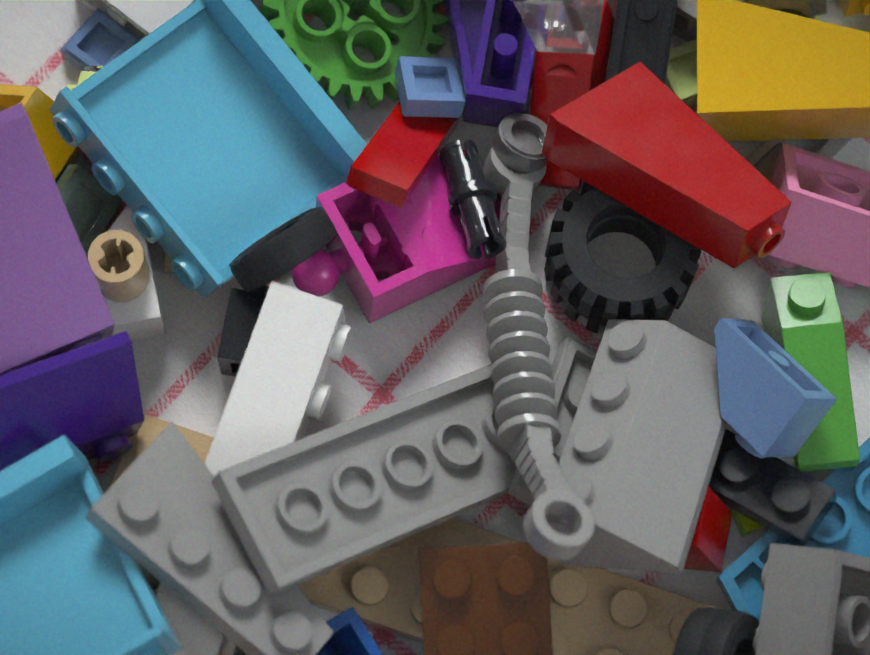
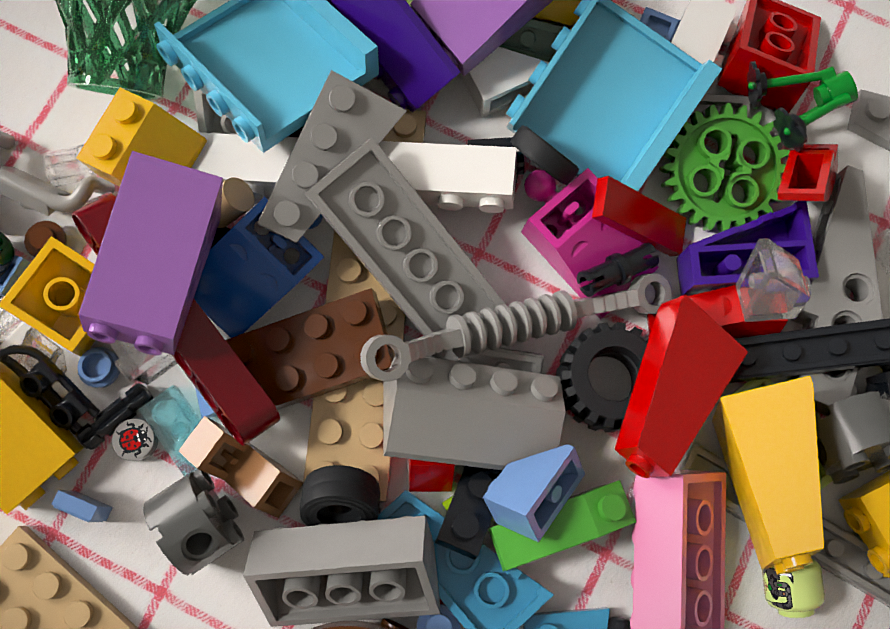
camera: 80 degrees right, 5 degrees up
tan piece [88,230,149,302] -> none
medium blue plate [395,56,466,118] -> none
flat silver tile [492,113,548,173] -> none

